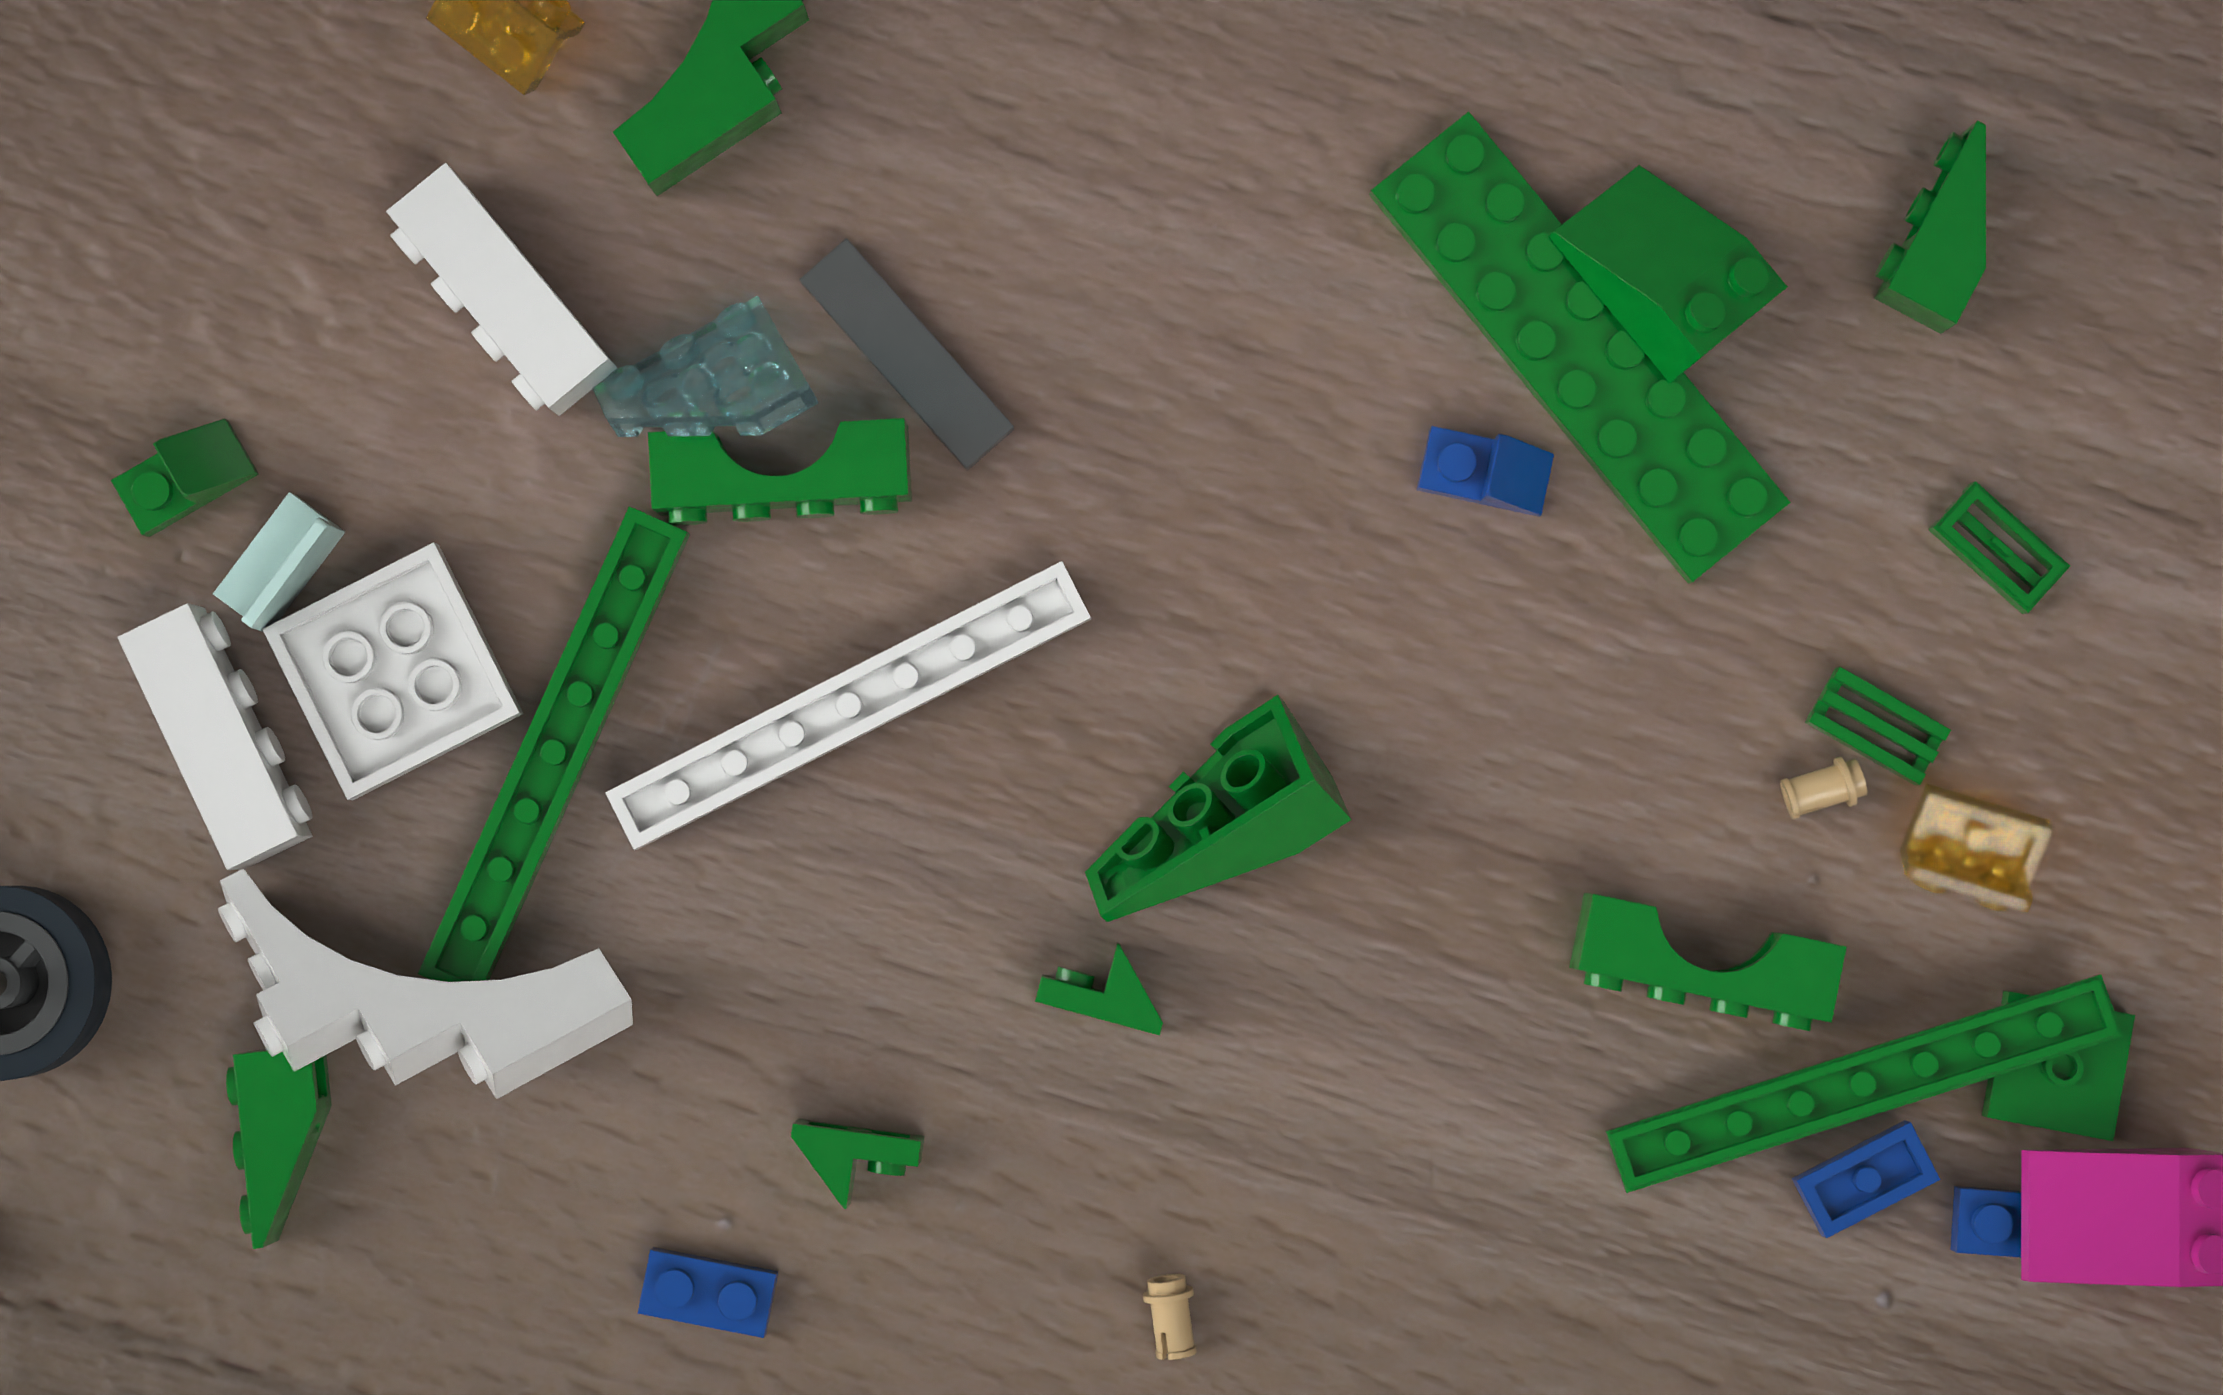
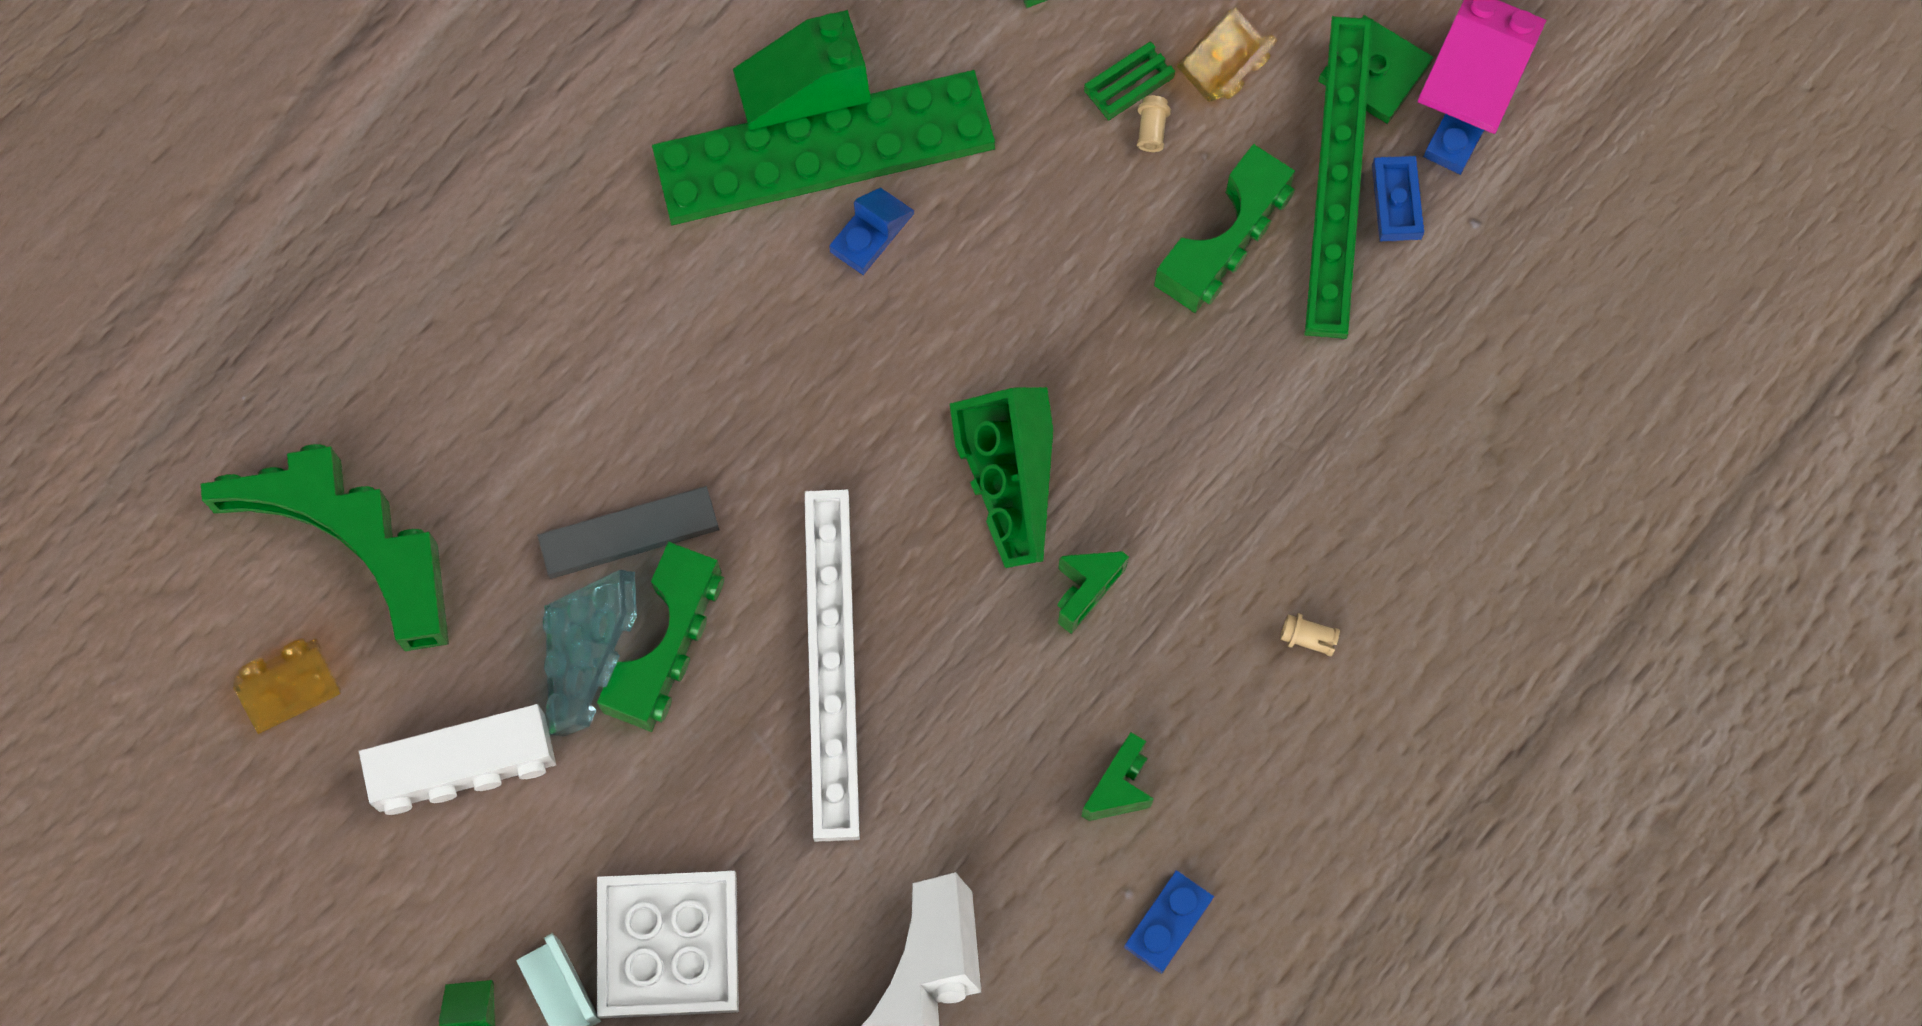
camera: 65 degrees left, 15 degrees down
green plate [418,506,690,982] -> none

